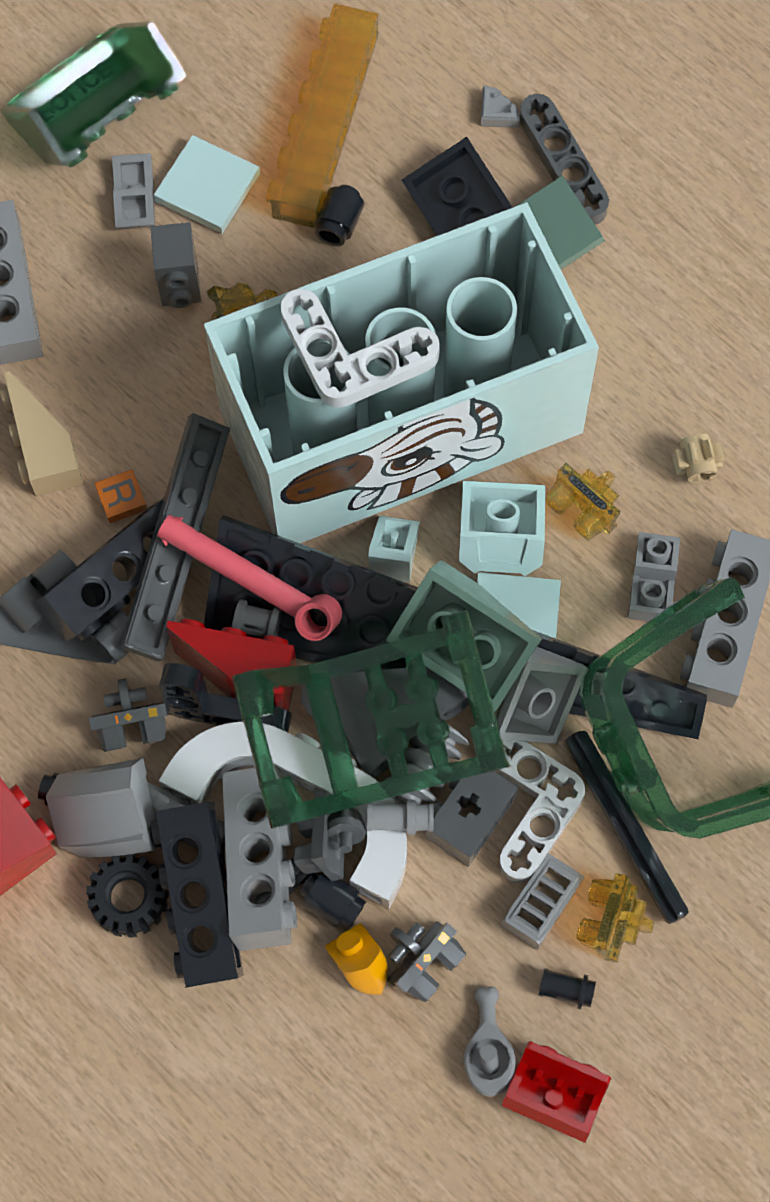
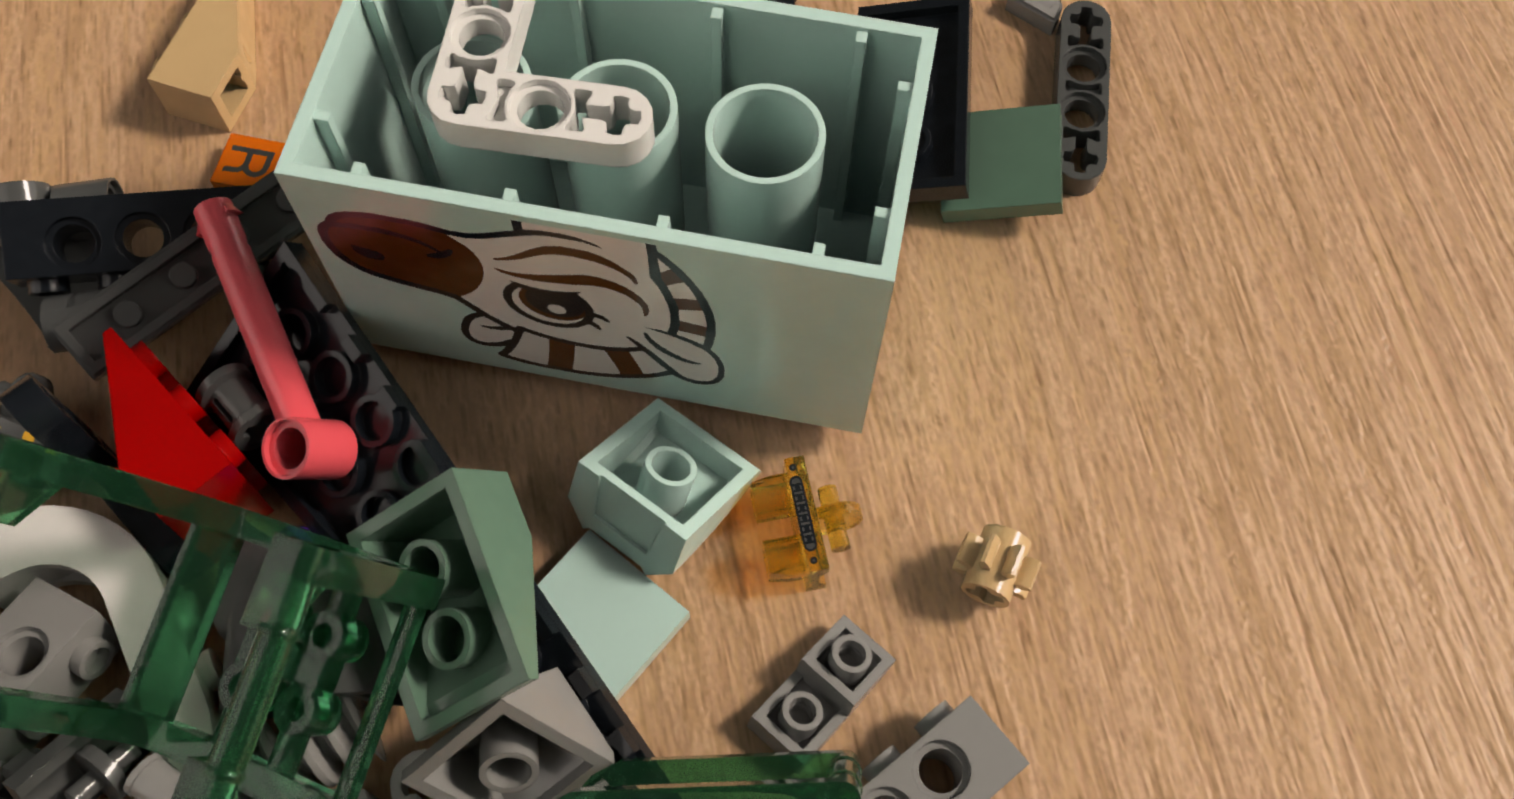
camera: 30 degrees right, 5 degrees down
light aqua slope [368,515,420,583] -> none

